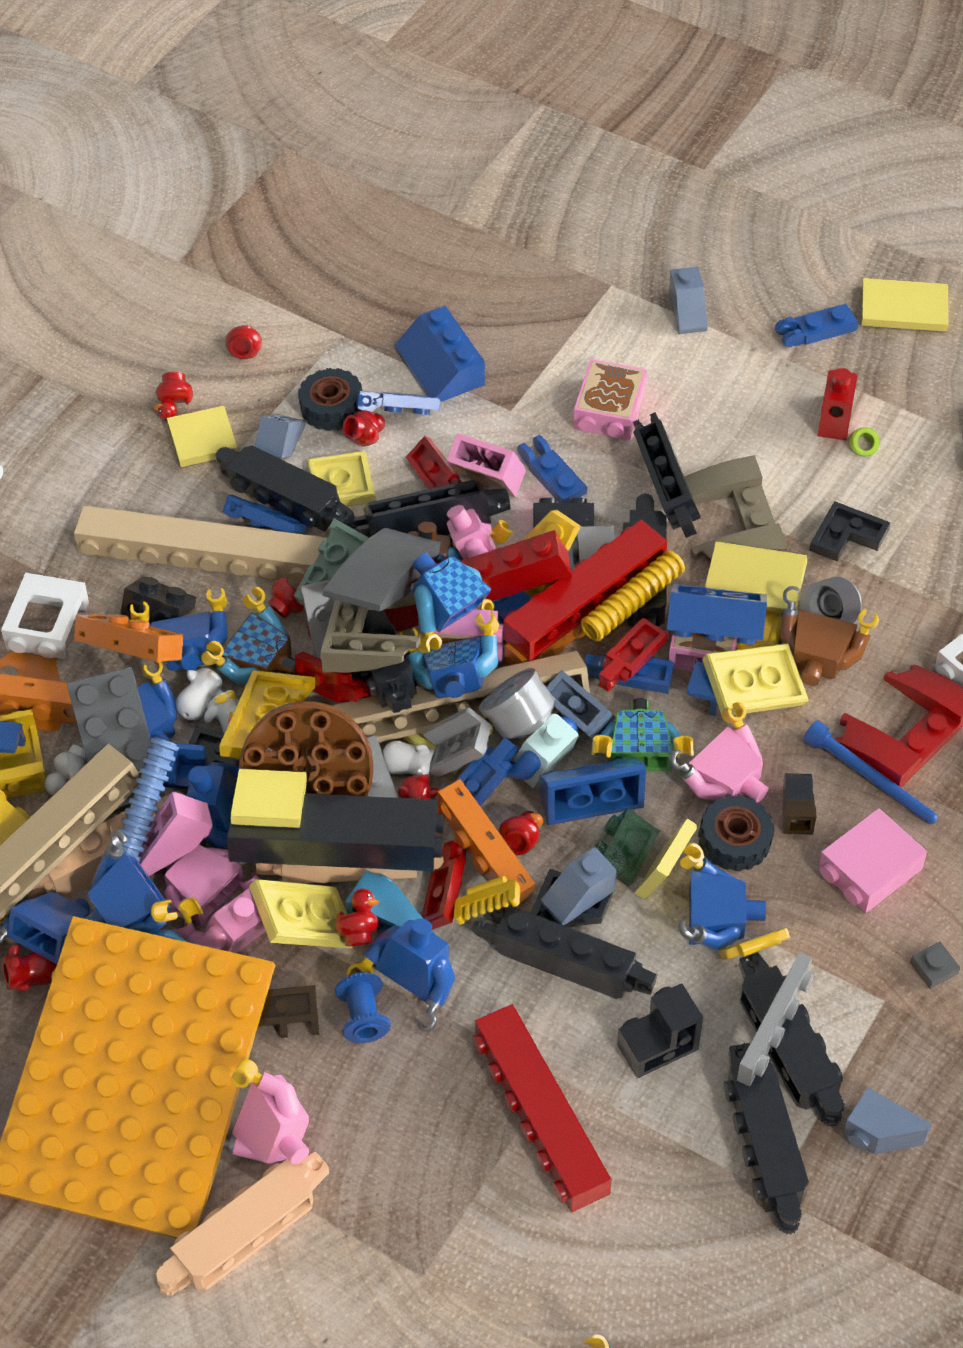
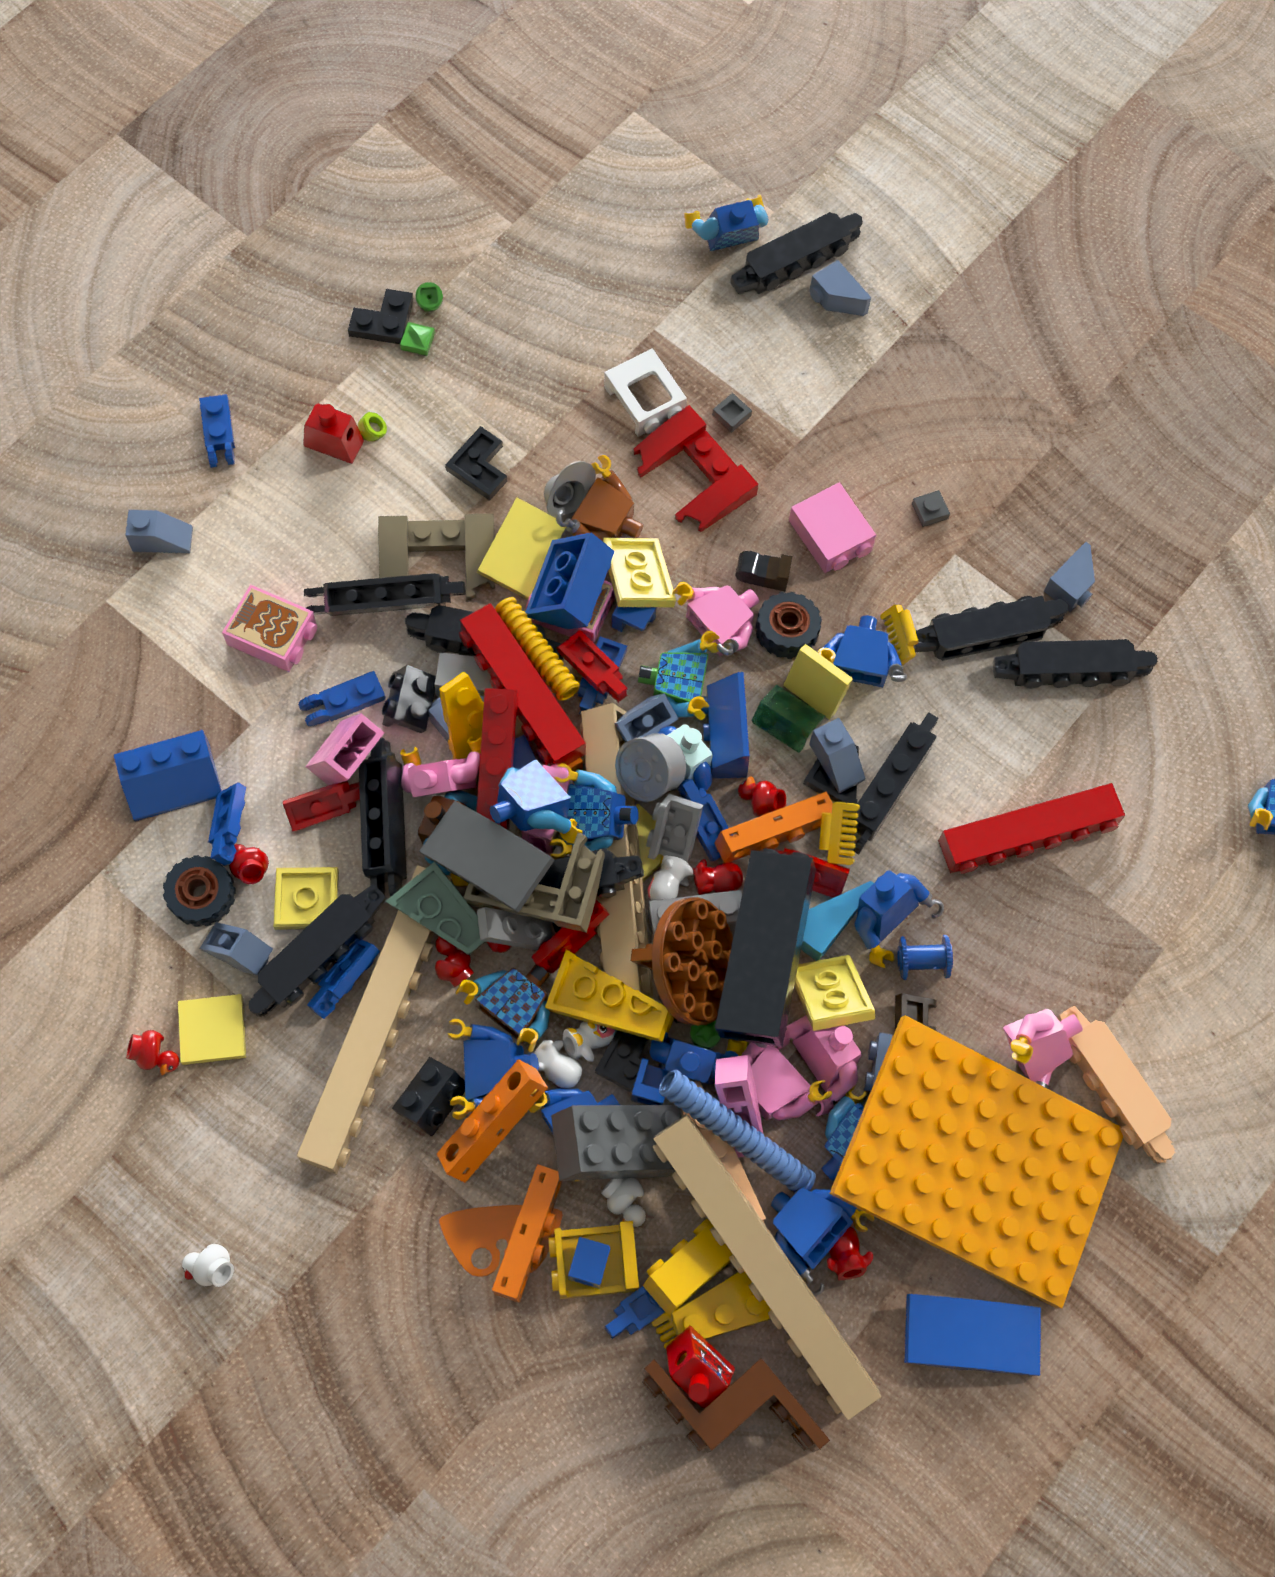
camera: 85 degrees left, 15 degrees up
white window [1,573,89,660] -> none
blue torso [84,830,178,934] -> none
red animal [225,325,262,359] -> none
light yellow tile [231,769,307,828] -> none
red animal [334,888,379,946] -> none
black brick [617,983,703,1079] -> none
light grey plate [737,952,814,1086] -> none
blue piece [803,720,938,824] -> none
light yellow tile [861,278,948,332] -> none

